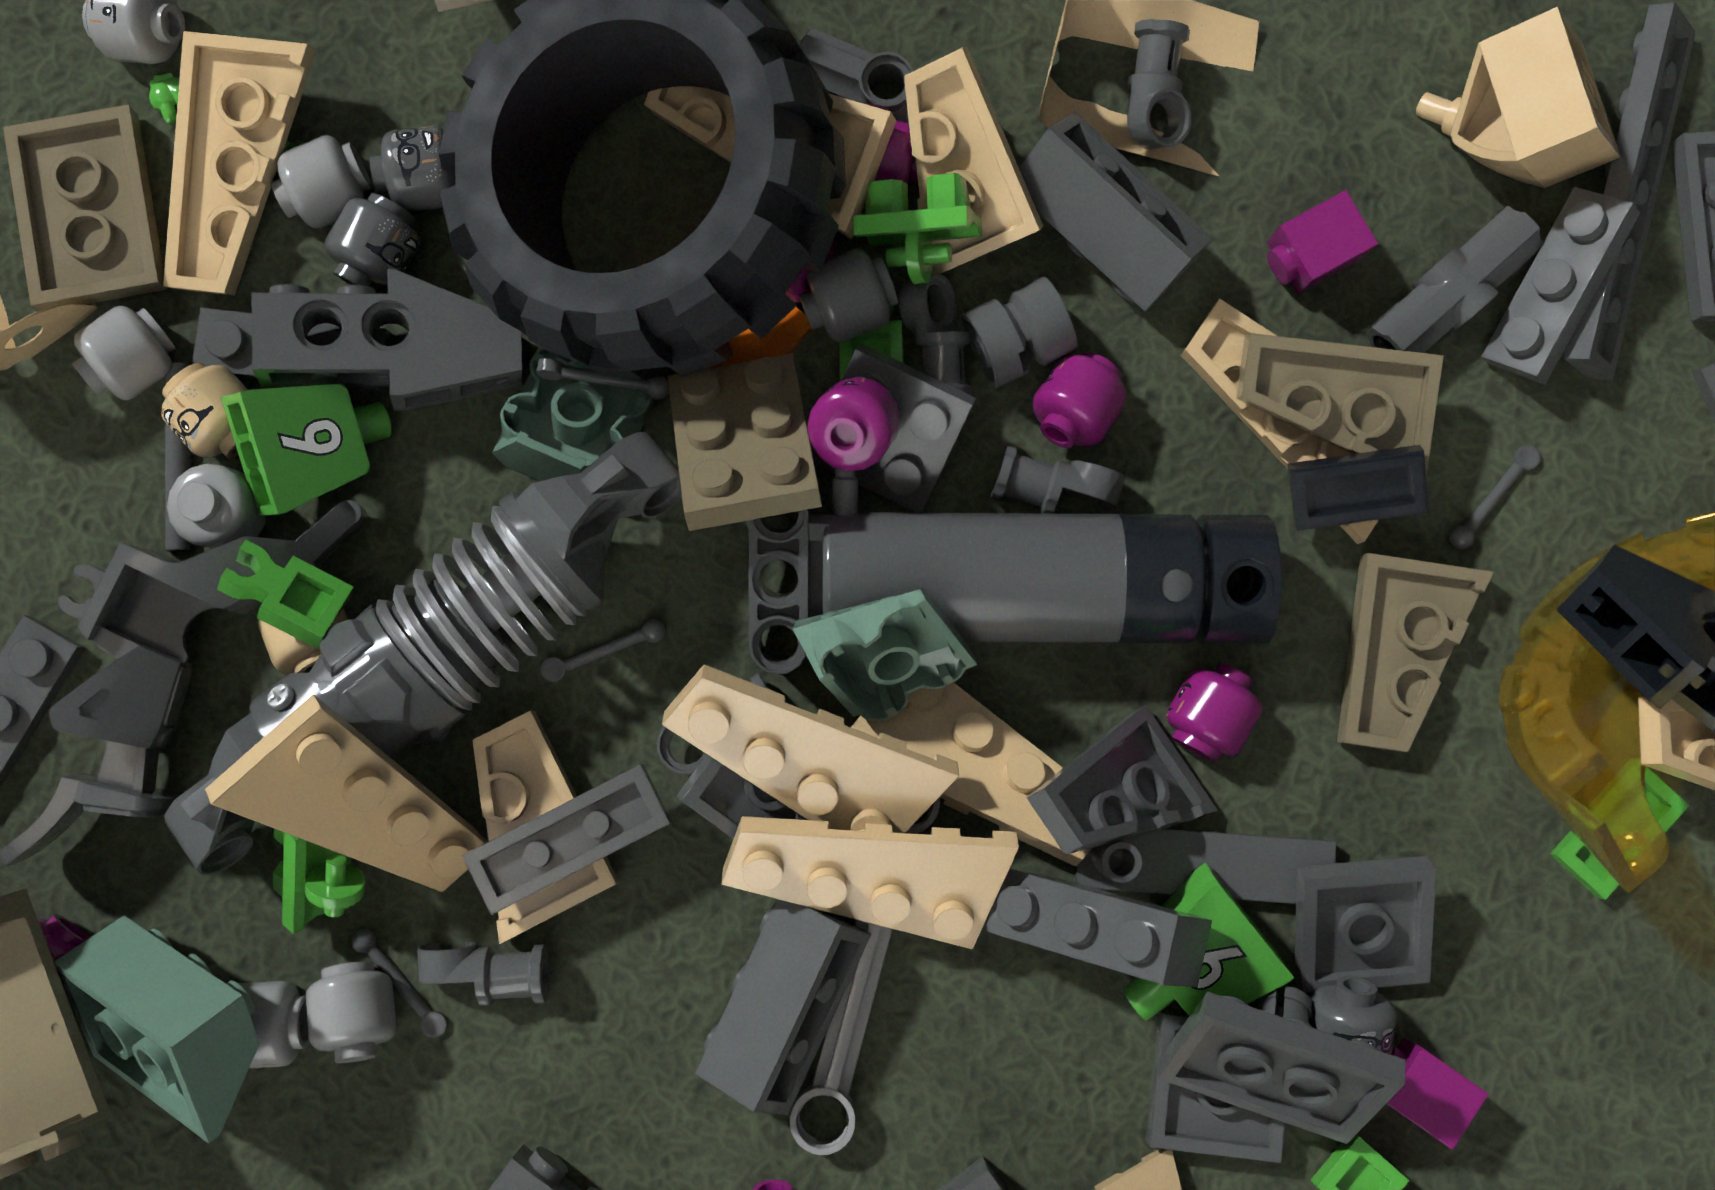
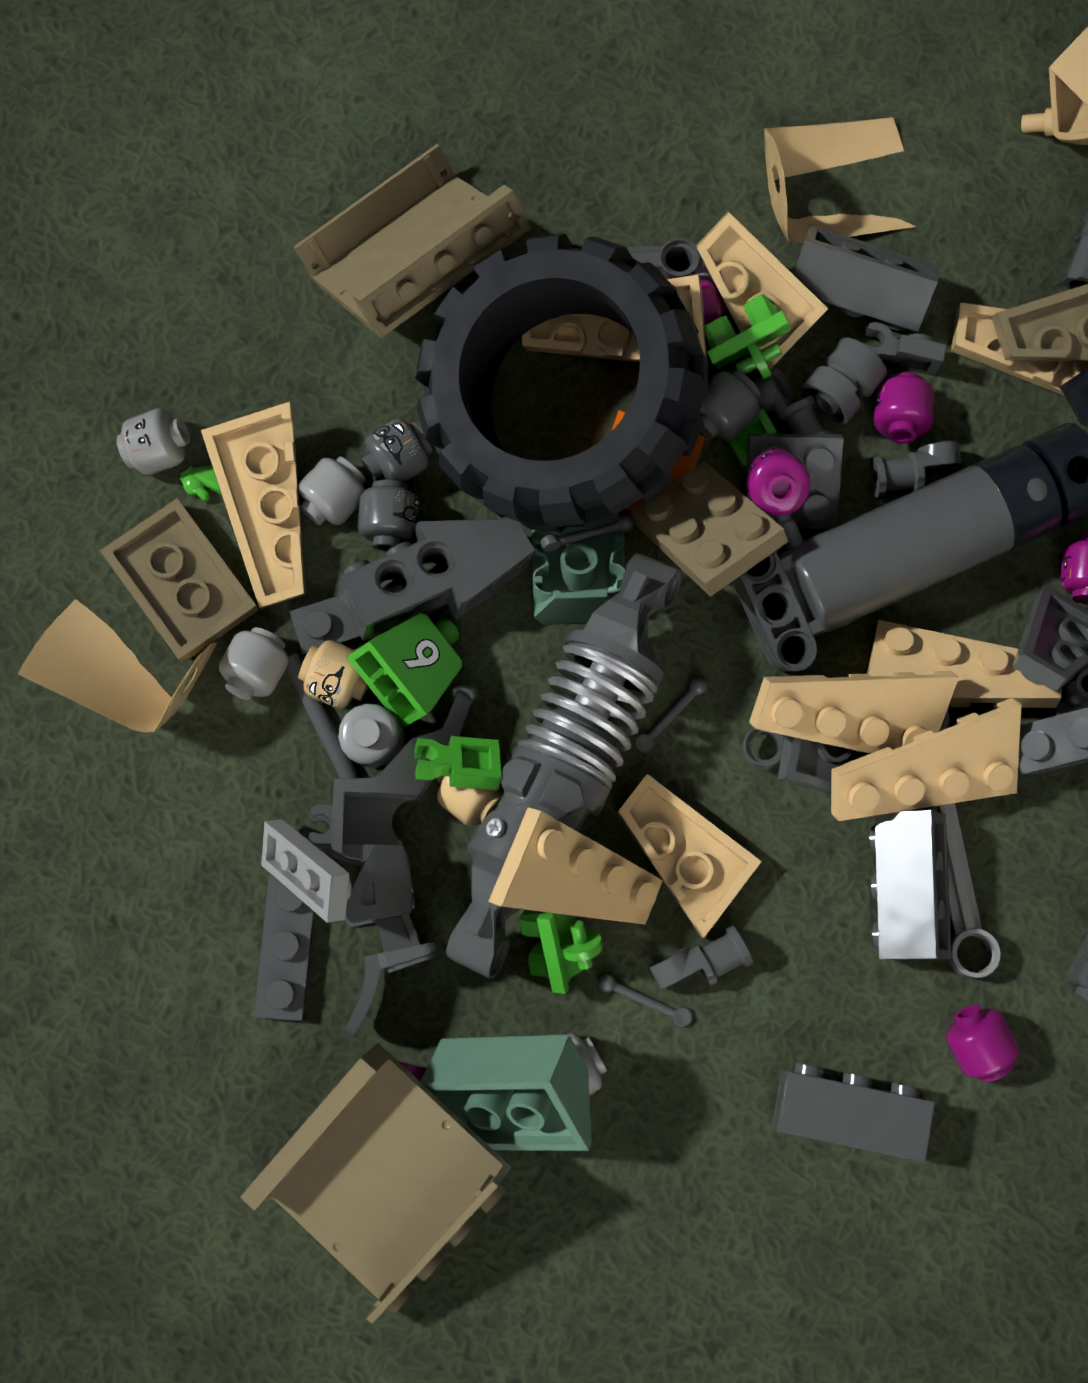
camera: 25 degrees left, 5 degrees down
light grey head [306,962,397,1063] -> none
dark grey plate [462,764,672,915] -> none
sand green slope [793,588,977,721] -> none
dark grey connector [1127,19,1191,149] -> none
magenta brick [1267,190,1378,295] -> none
none -> light grey plate [261,819,352,923]
none -> dark grey plate [865,322,947,376]

